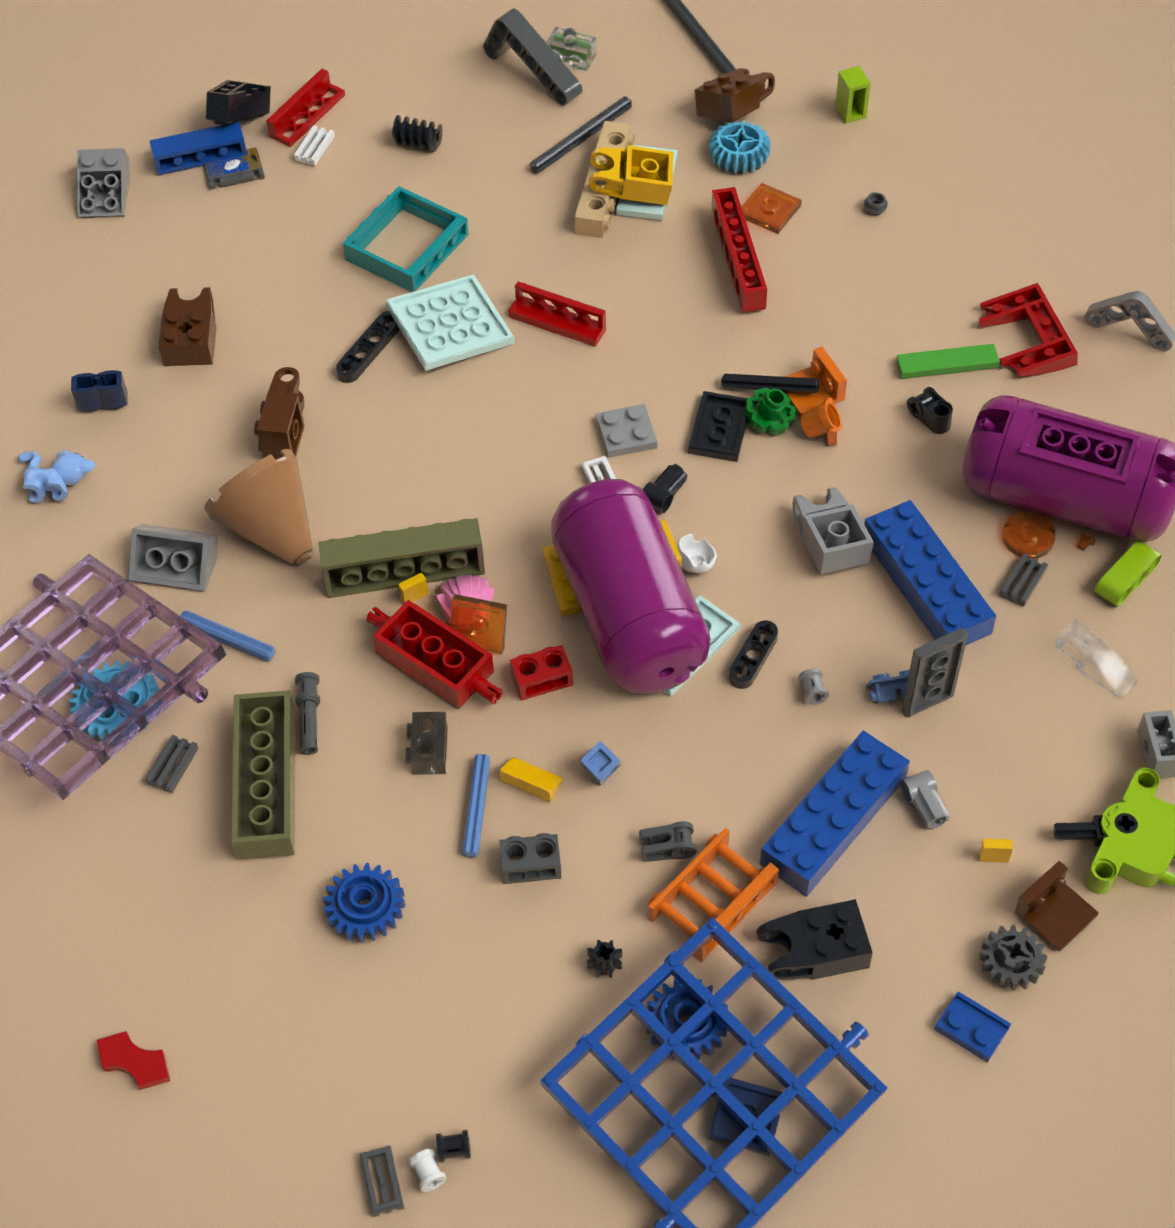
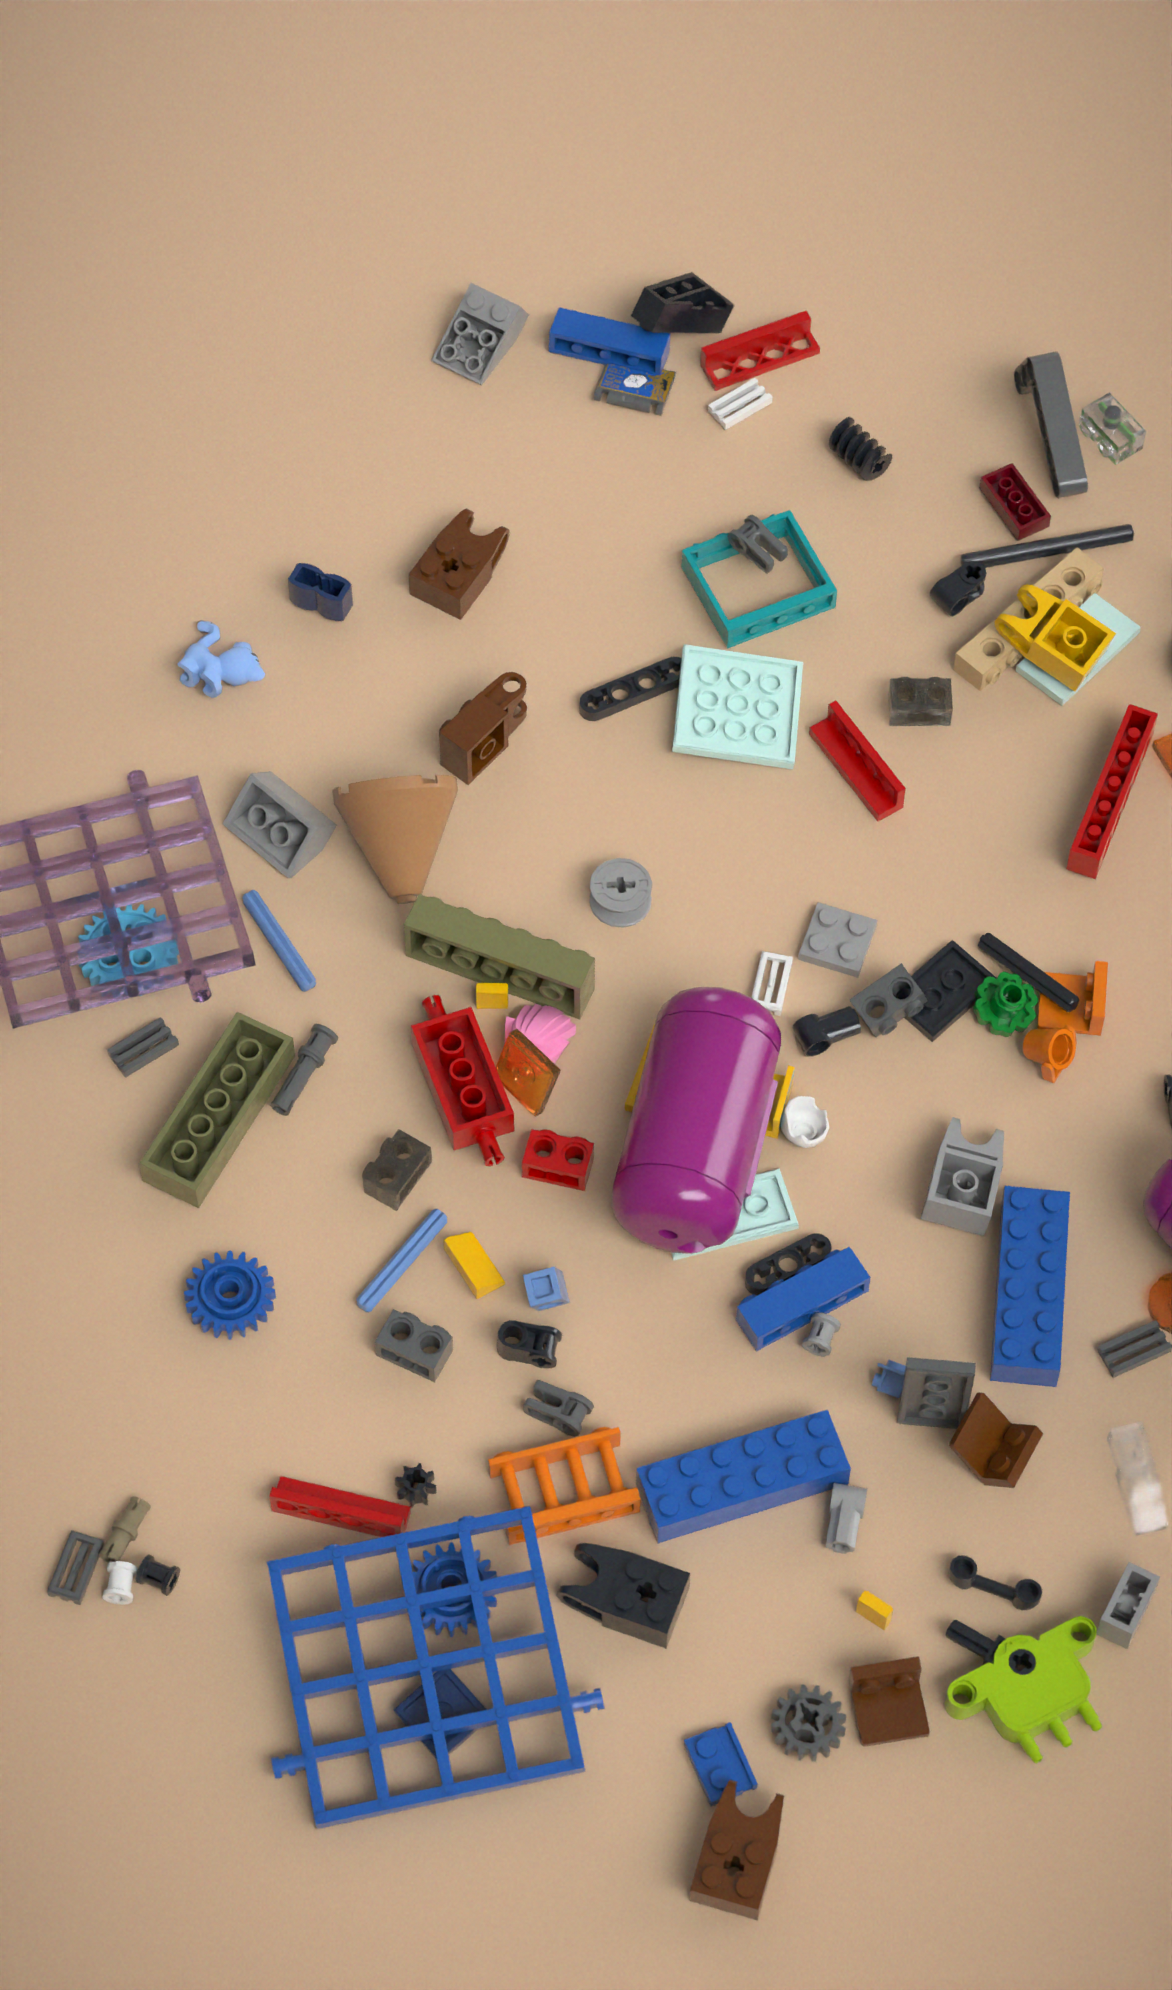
camera: 30 degrees right, 5 degrees up
none -> dark tan pin [99,1496,151,1563]
none -> red fence [270,1476,411,1537]
none -> black piece [497,1320,562,1369]
none -> light grey piece [589,858,652,928]
none -> reddish brown brick [689,1780,784,1921]
none -> dark grey piece [727,515,788,574]
none -> blue brick [736,1246,871,1352]
none -> dark grey brick [850,963,927,1037]
none -> clear smoke brick [888,677,953,726]
none -> black piece [929,561,987,617]
none -> reddish brown bracket [949,1392,1043,1488]
none -> black bar [949,1556,1042,1610]
none -> dark red piece [979,463,1051,541]

